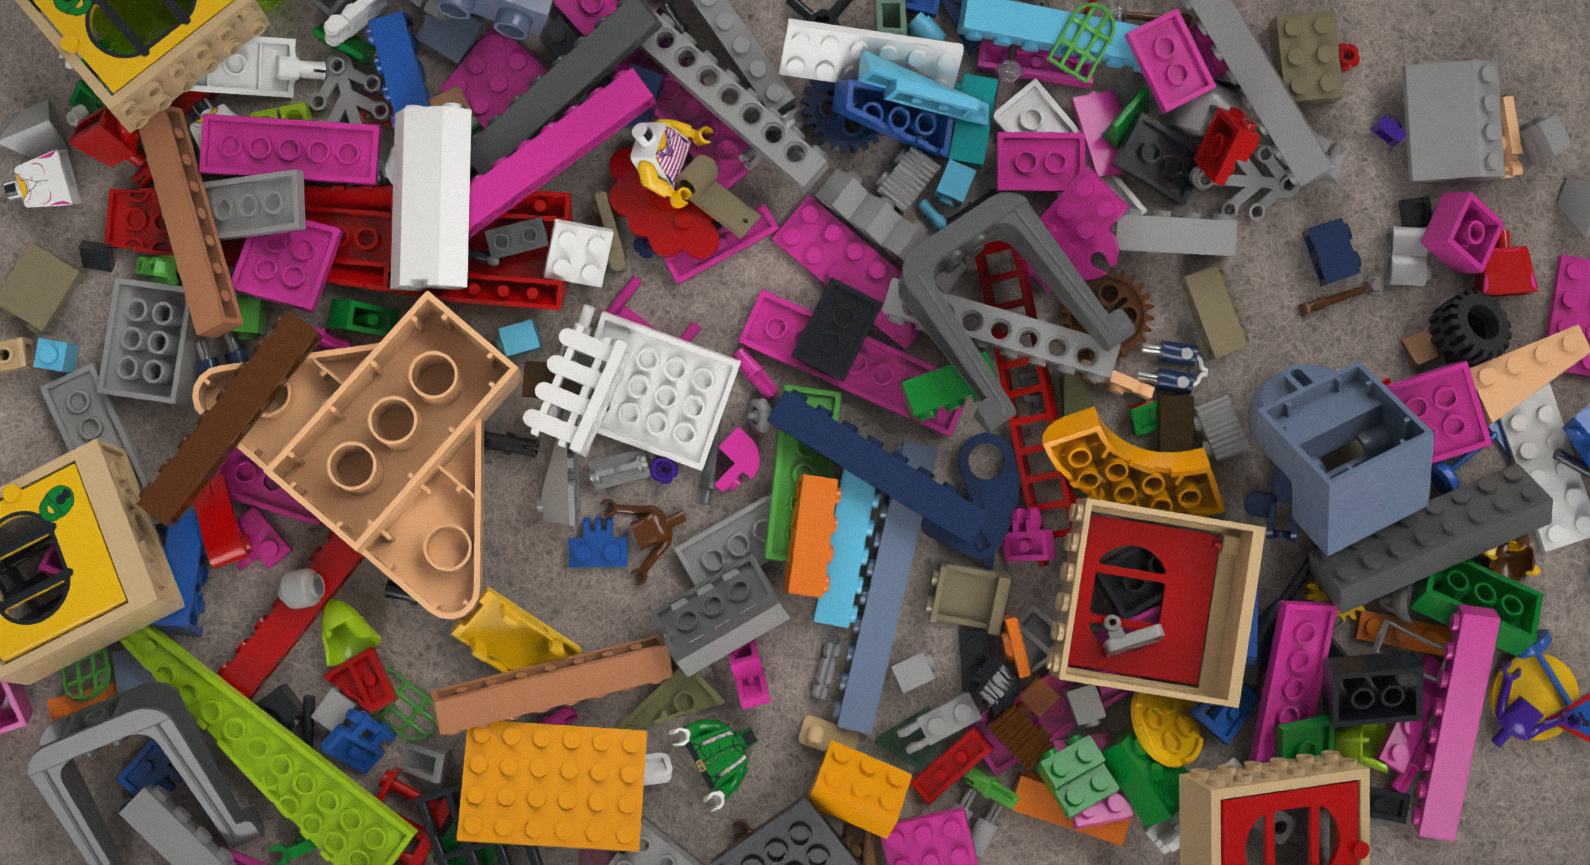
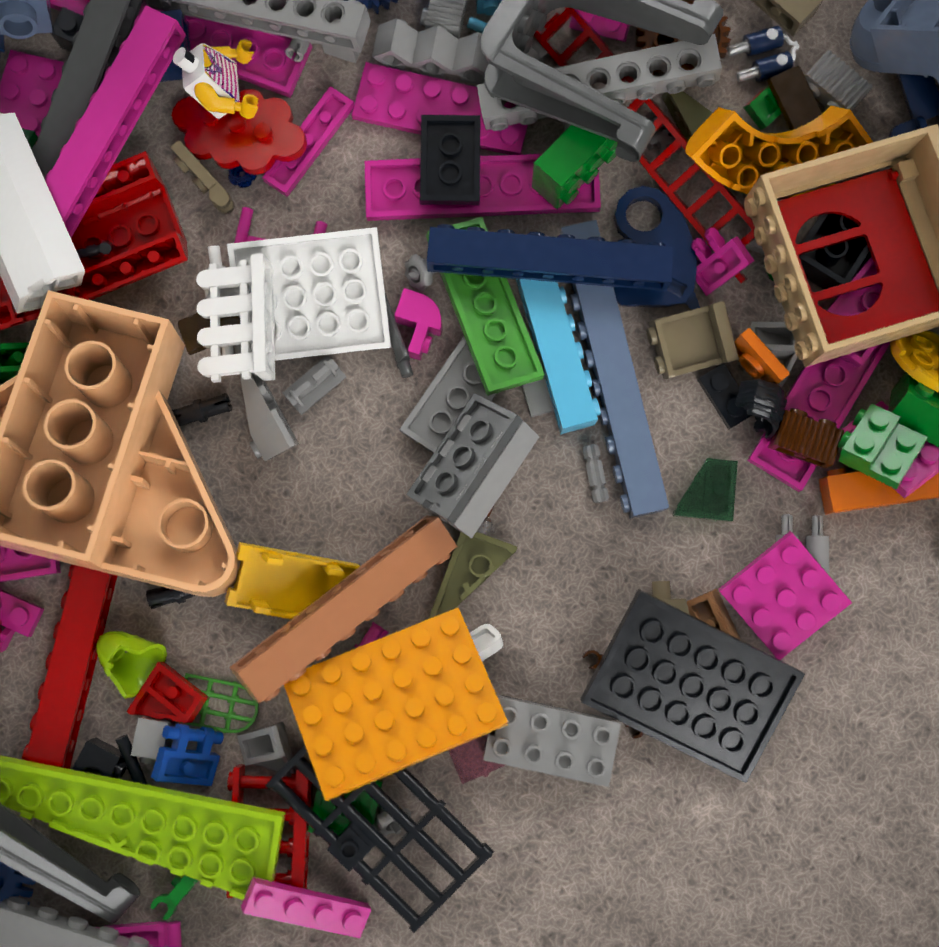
camera: 20 degrees left, 5 degrees down
light grey head [278,568,325,609] -> none
dark grey hinge [484,217,549,260] -> none
medium azure brick [496,319,543,359] -> none
white plate [543,219,614,288] -> none
blue hinge [569,517,628,567] -> none
reddish brown piece [600,499,687,586] -> none
dark purple plate [650,457,679,484] -> none
green torso [669,719,759,812] -> none
dark tan door [675,155,761,239] -> none
dark pink brick [728,639,771,710] -> none
dark pink axle [732,347,779,400] -> none
orange brick [783,474,841,598] -> none
tan piece [798,715,859,752] -> none
light orange brick [808,740,913,839] -> none
light grey brick [890,650,937,693] -> none
light grey hinge [897,691,982,754] -> none
red tile [910,725,995,805] -> none
bright green axle [964,767,1019,809] -> none
tile [1018,676,1060,718] -> none
light grey brick [1063,683,1106,728] -> none
light nougat plate [1078,358,1155,400] -> none
light grey piece [1103,615,1165,657] -> none

